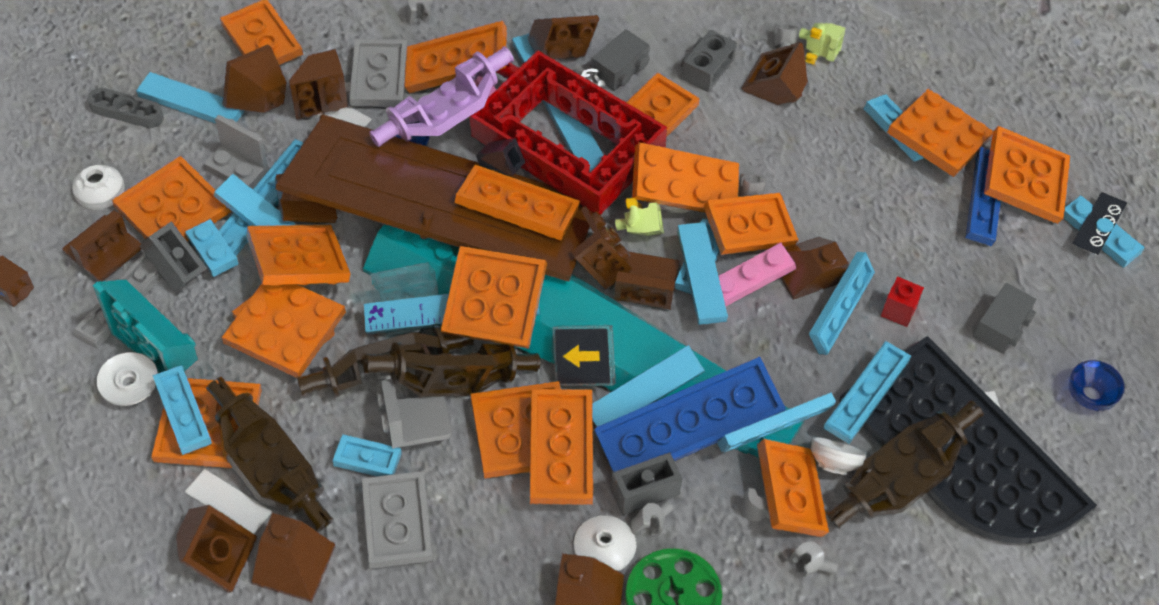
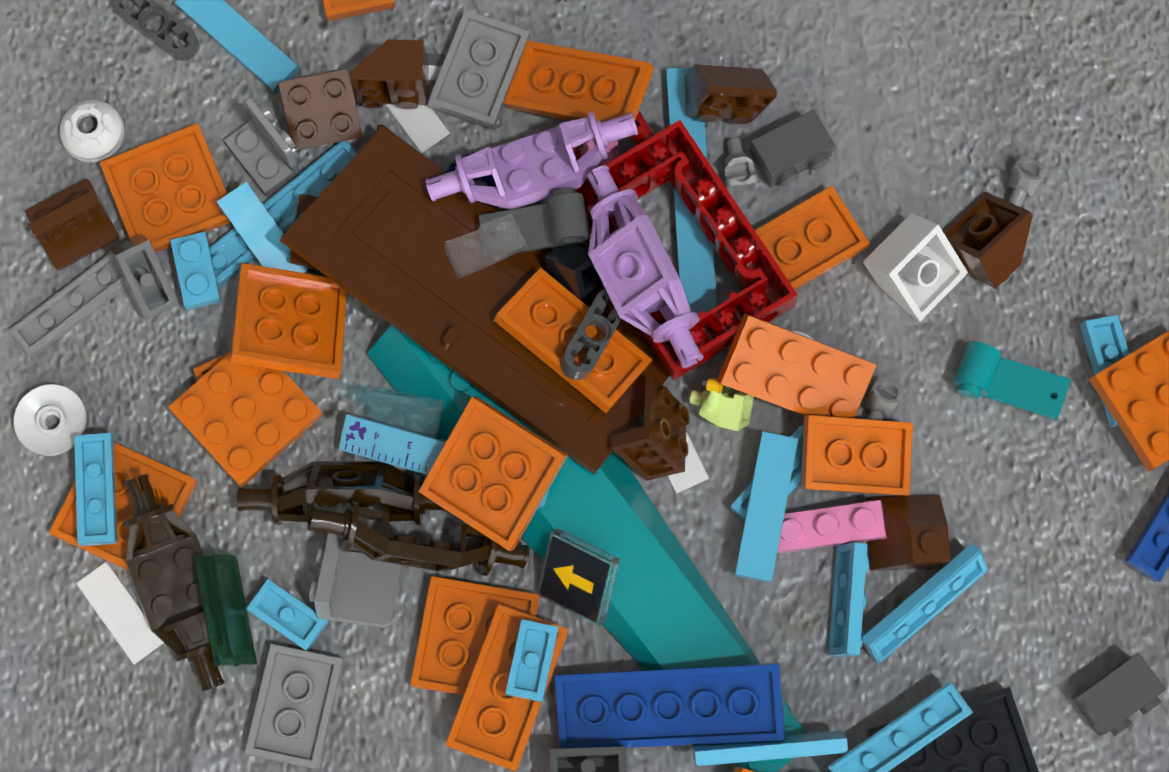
camera: 25 degrees right, 20 degrees up
teal wedge [92,279,198,373] -> none
reddish brown slope [176,504,258,593] -> none
reddish brown slope [222,44,287,113] -> none
reddish brown slope [252,513,336,602] -> none
medium azure tile [592,345,705,427] -> none
reddish brown bracket [614,251,679,310] -> none
dark grey brick [681,29,737,92] -> none
yellowish green piece [799,23,846,65] -> none
red brick [881,276,924,327] -> none
none -> clear green piece [194,554,257,667]
none -> reddish brown bracket [279,68,362,150]
none -> clear slope [443,213,528,279]
none -> dark grey door [479,188,589,259]
none -> medium azure plate [505,619,559,703]
none -> dark grey beam [560,288,621,380]
none -> lavender plate [586,165,704,368]
none -> medium azure plate [828,542,869,657]
none -> white slope [863,213,968,322]
none -> teal door [953,341,1071,421]

